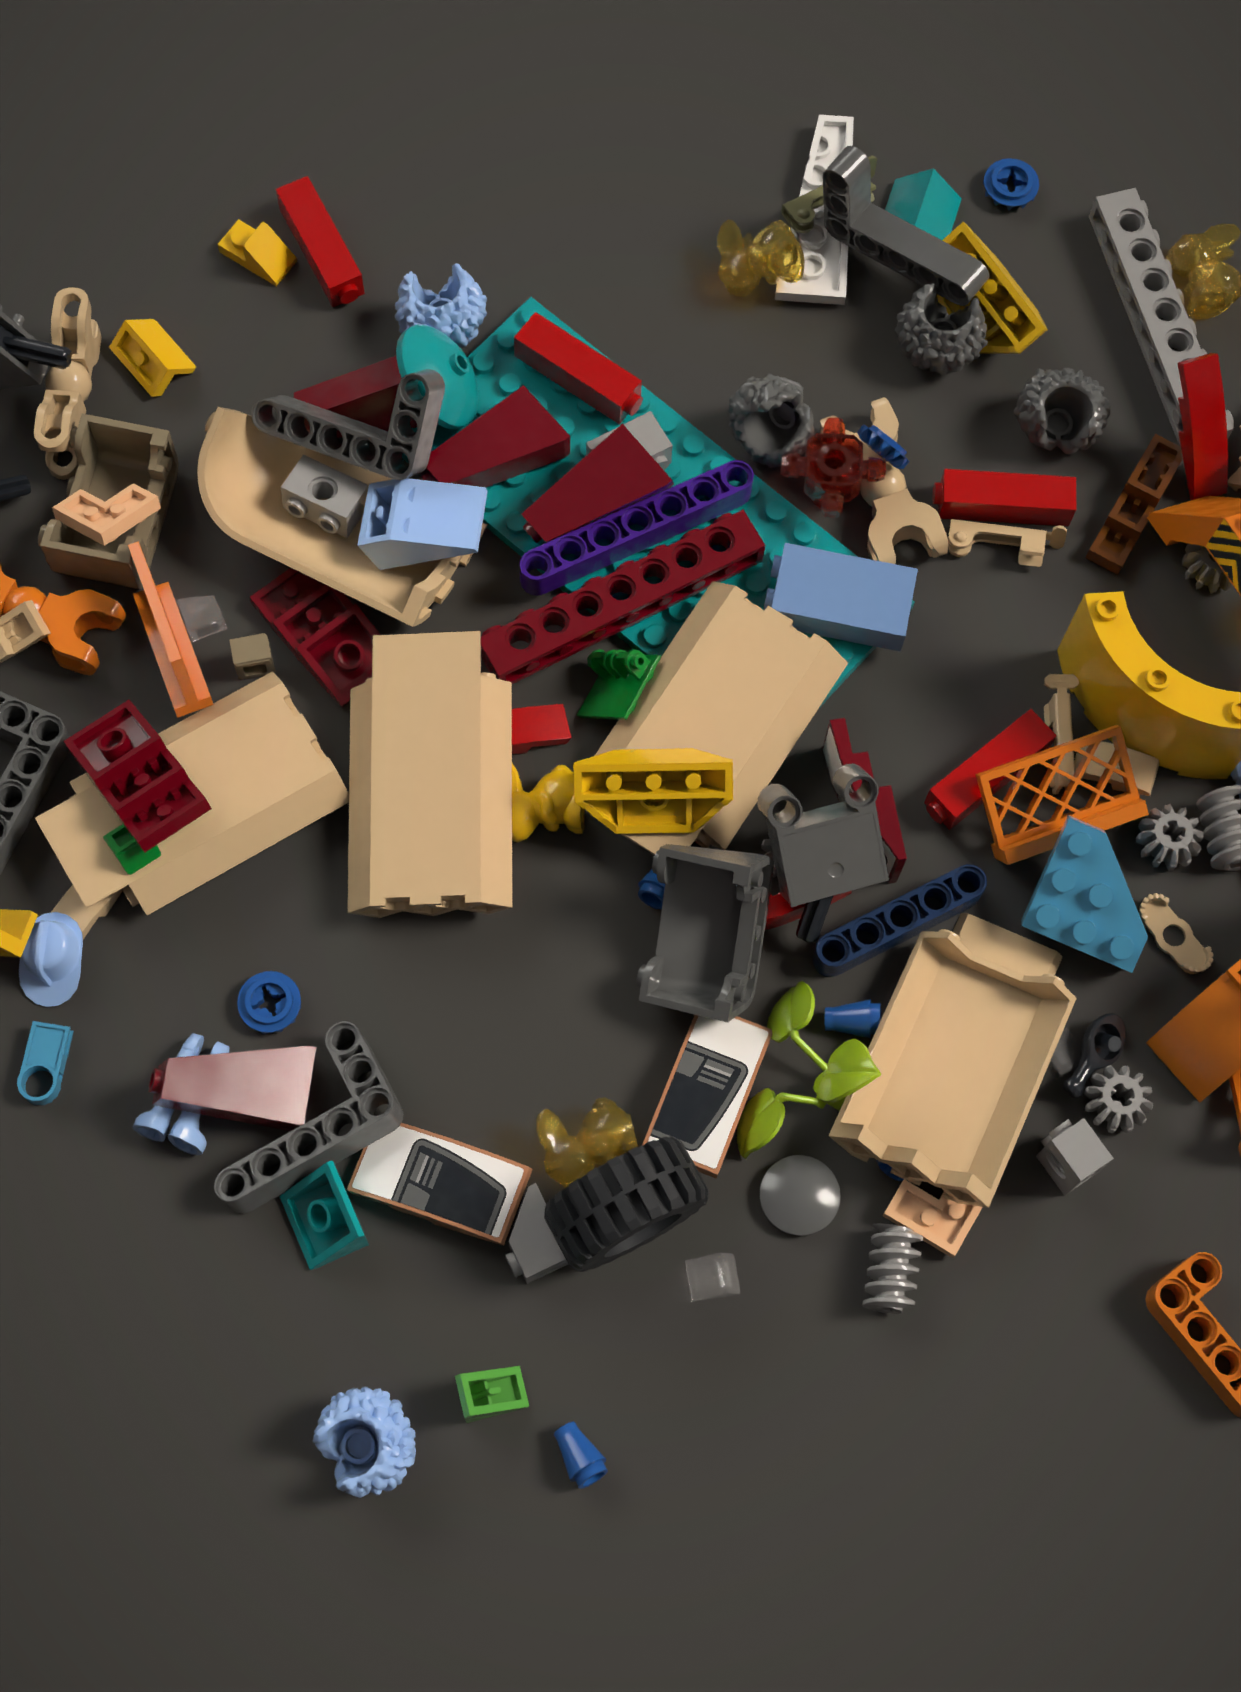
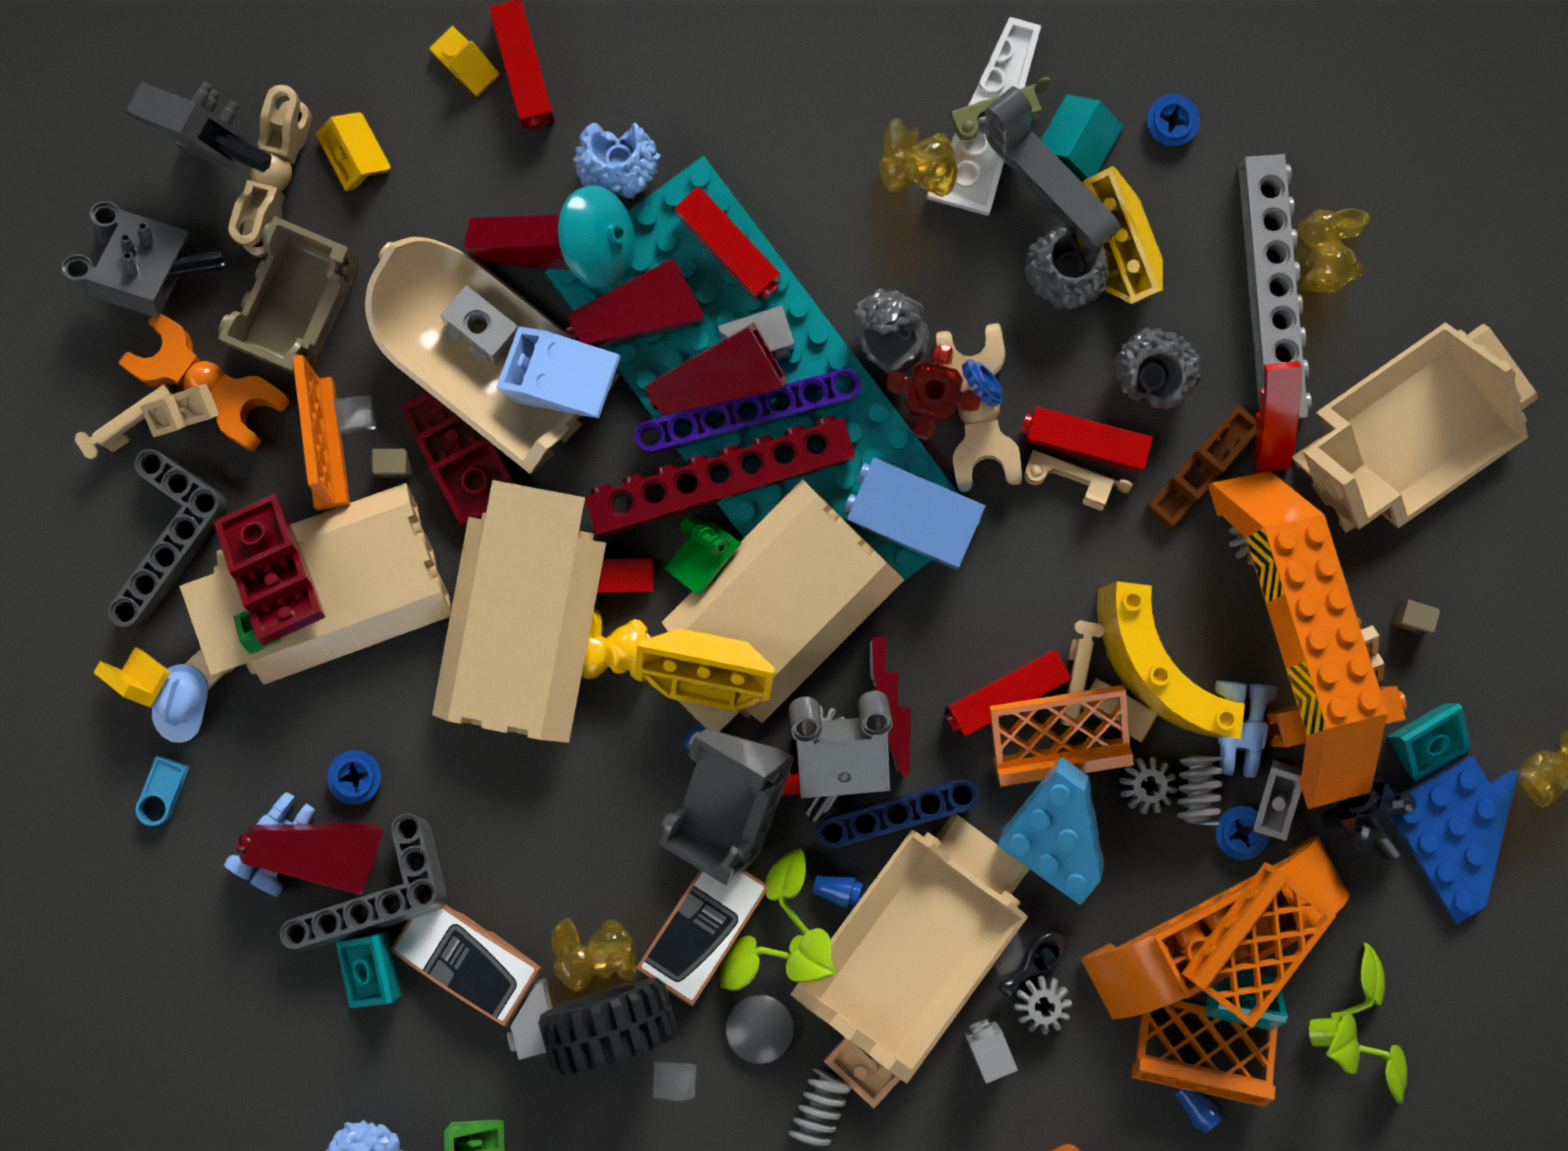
camera: 15 degrees right, 15 degrees up
light nougat plate [52,483,161,546] -> none
dark grey beam [251,369,445,480] -> none
tan piece [1139,893,1214,974] -> none

